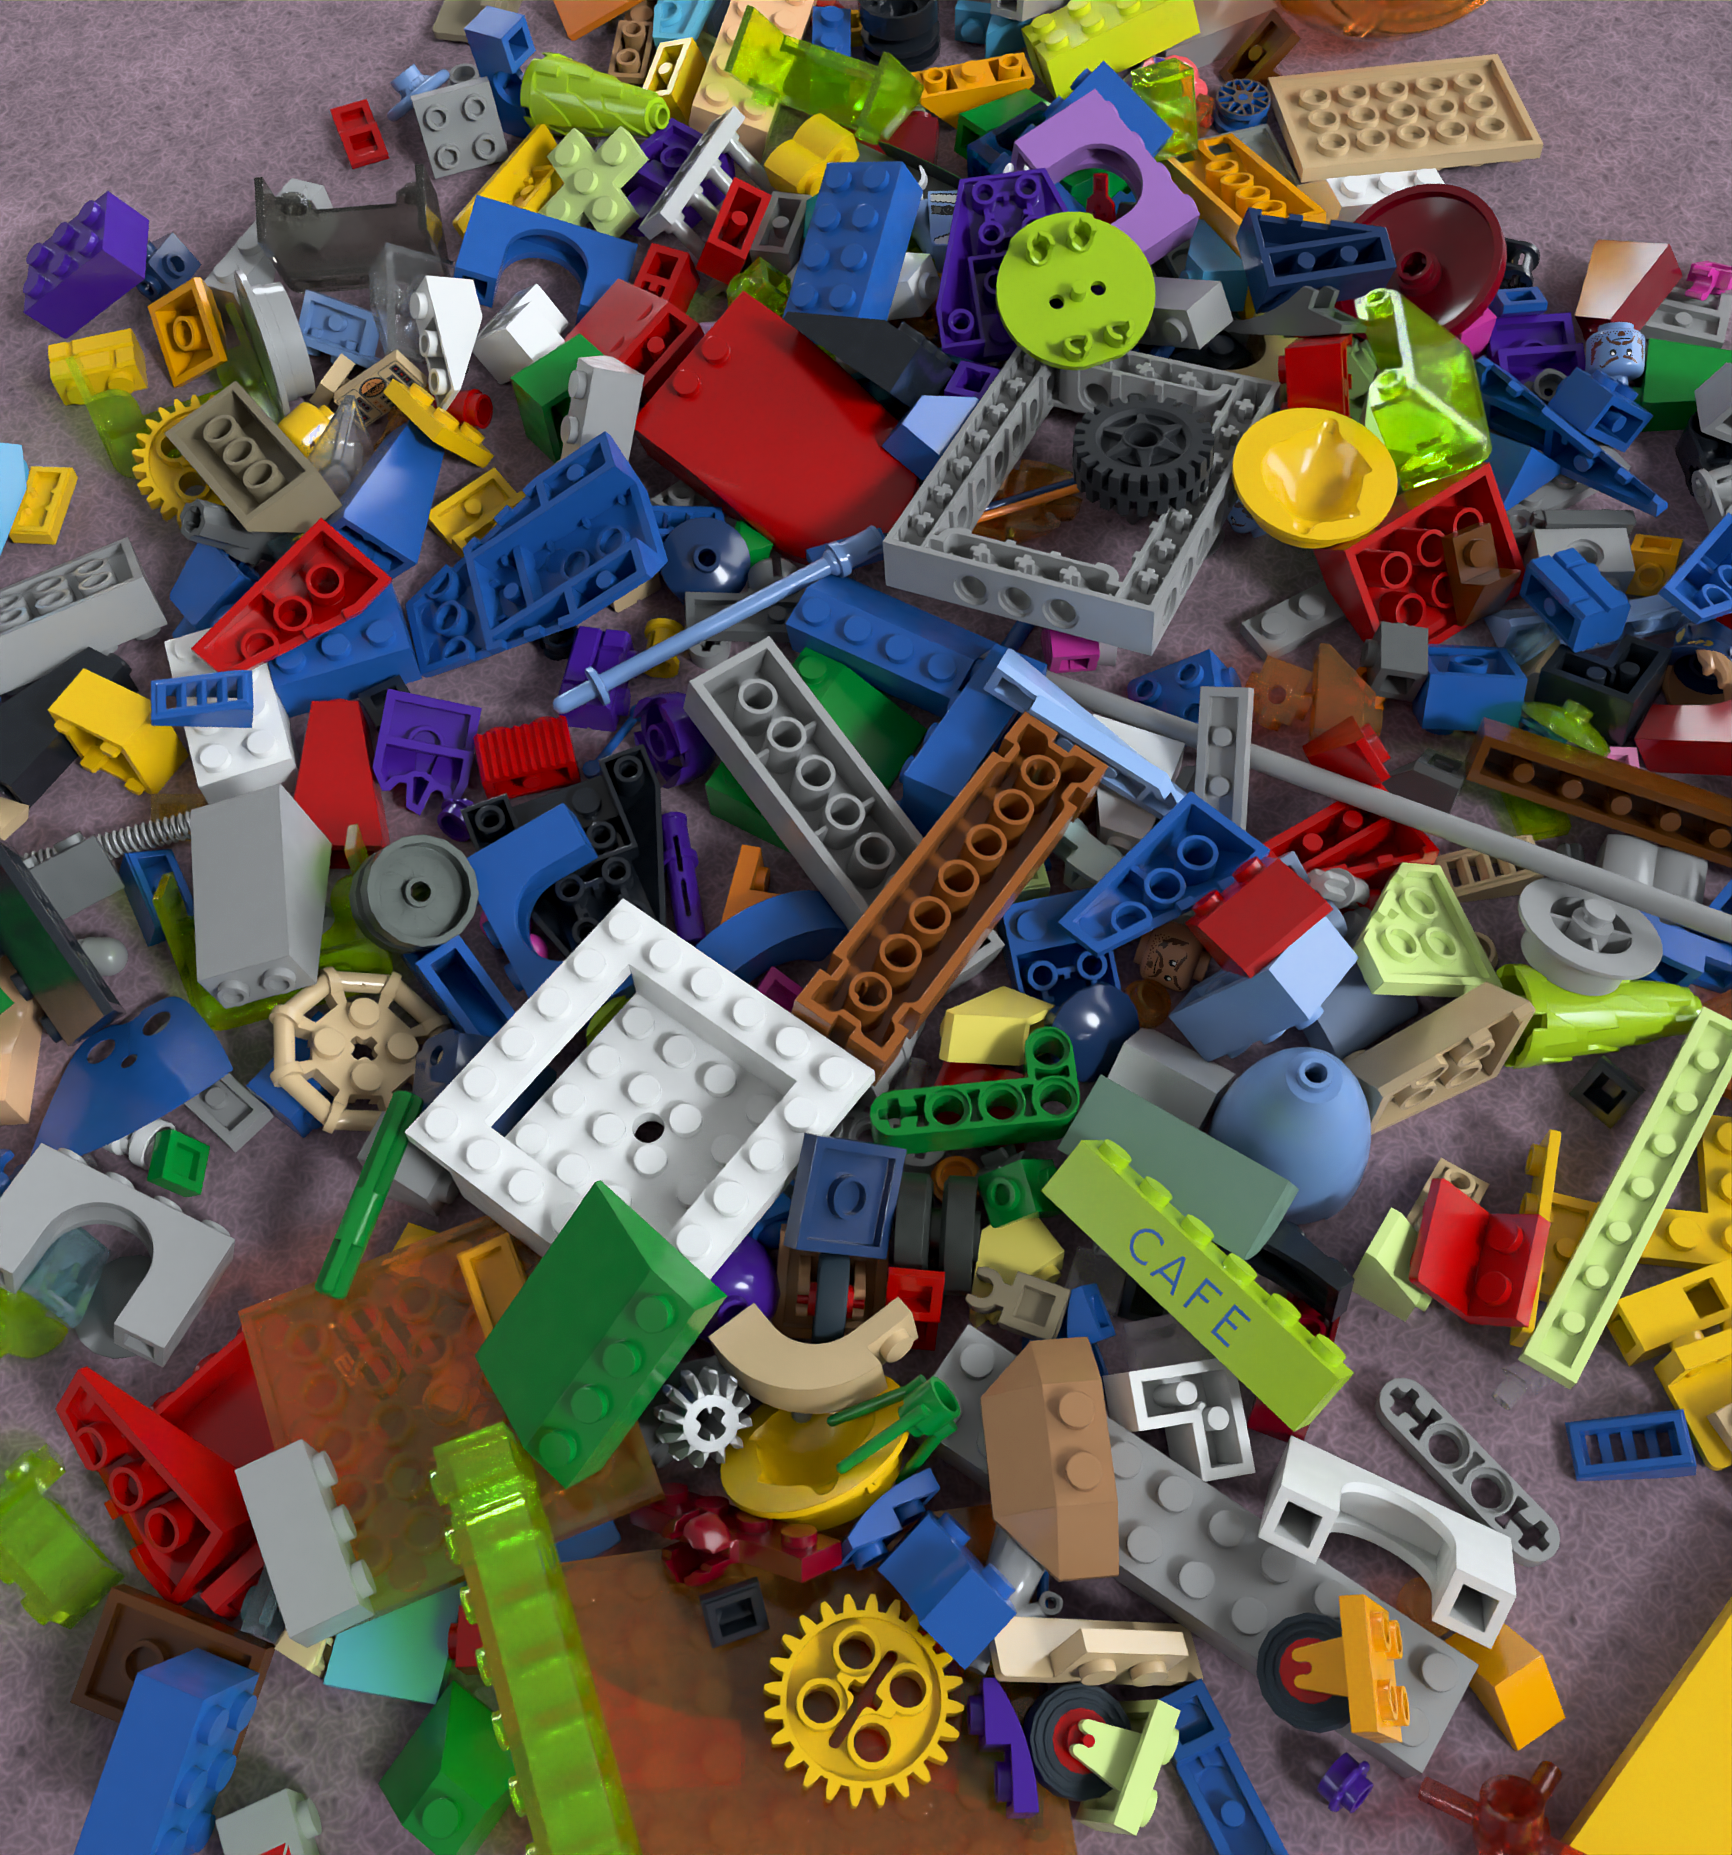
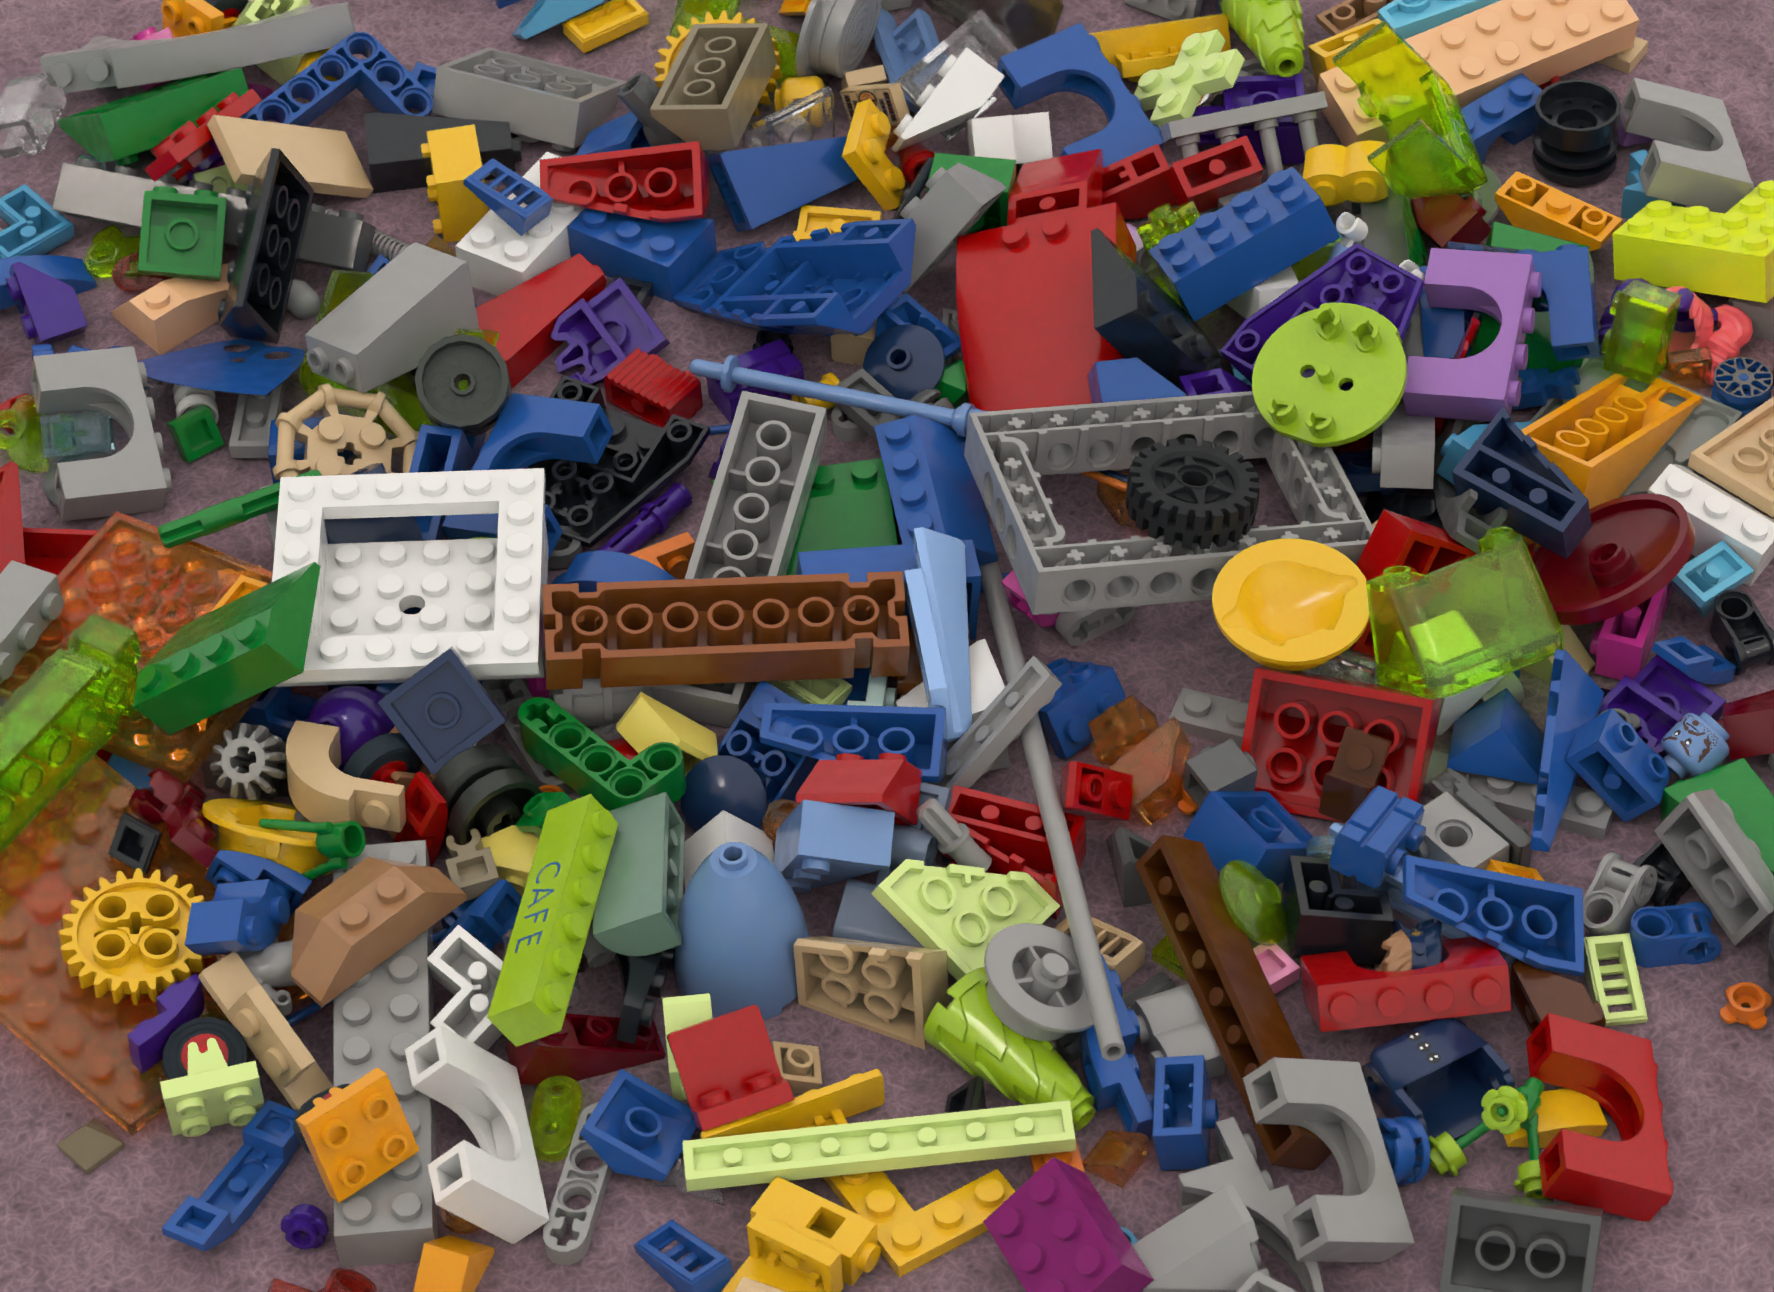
camera: 50 degrees right, 15 degrees down
none -> clear neon green plate [529,1076,584,1162]
none -> blue slope [579,1069,698,1181]
none -> black wheel [893,157,934,219]

